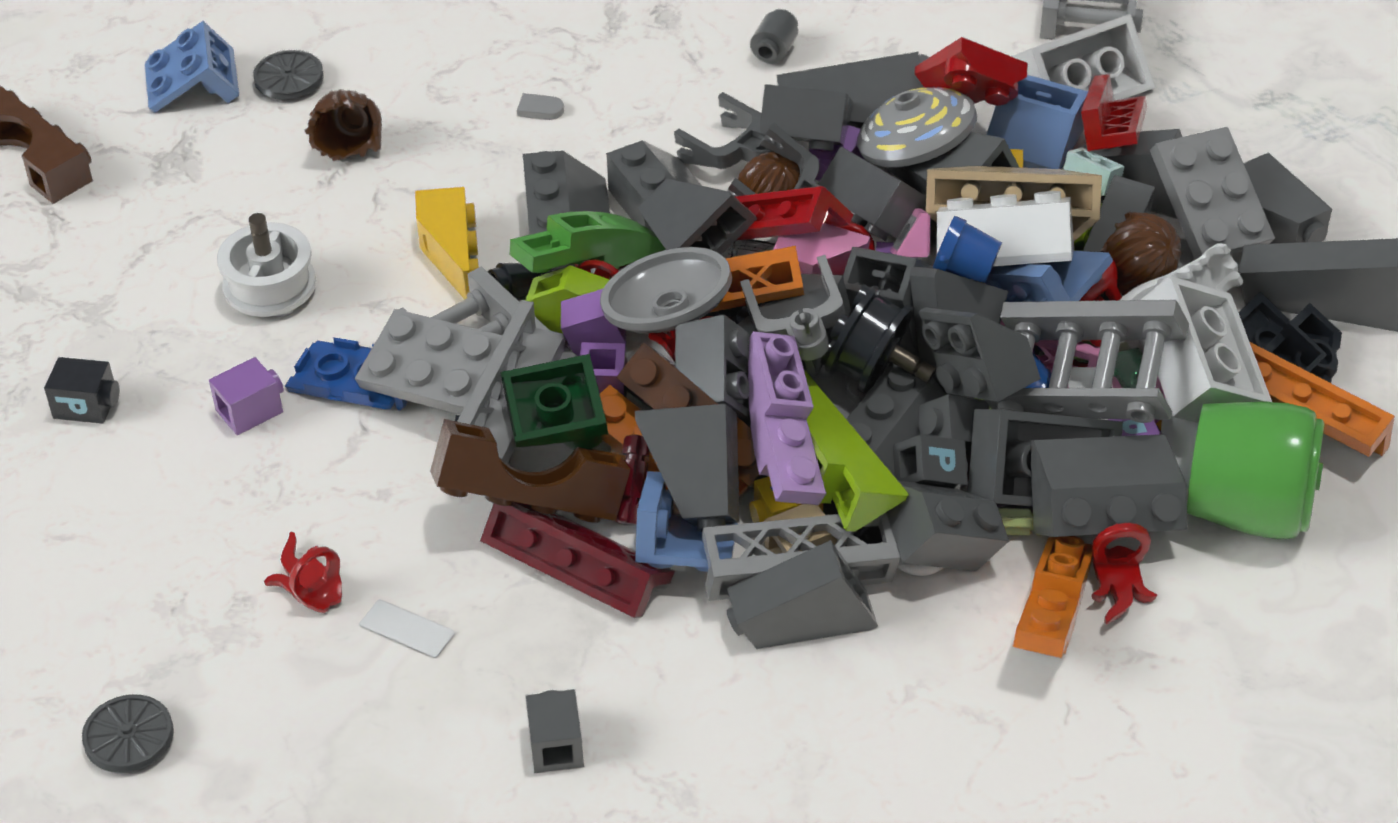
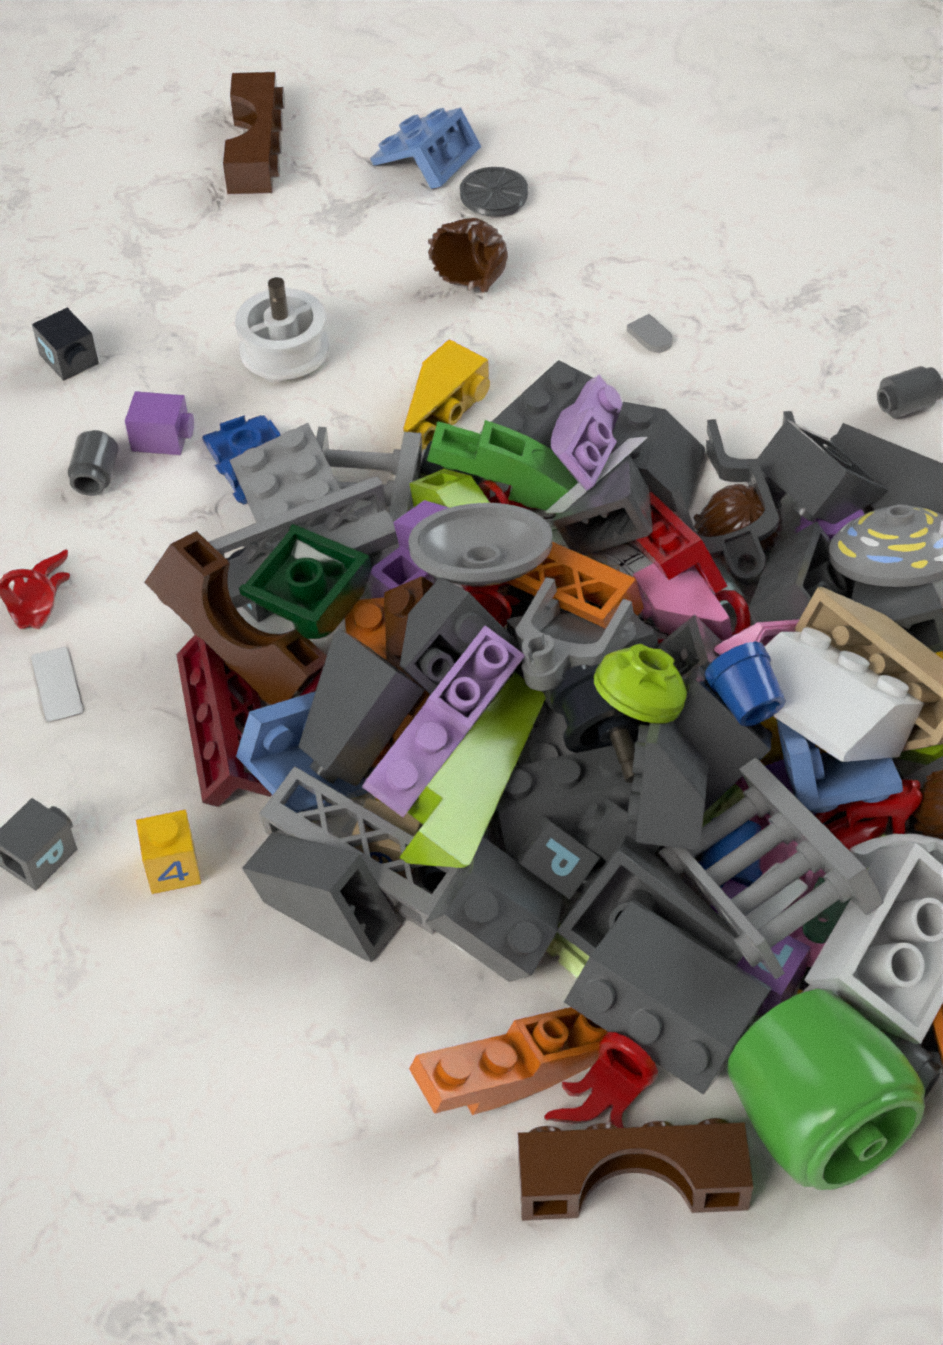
camera: 45 degrees right, 5 degrees up
none -> dark grey brick [67,430,119,496]
none -> yellow brick [136,809,201,895]
none -> reddish brown arch [518,1118,753,1221]
none -> white sticker [545,437,648,513]
none -> lavender slope [551,375,623,490]
none -> lime piece [594,644,687,723]

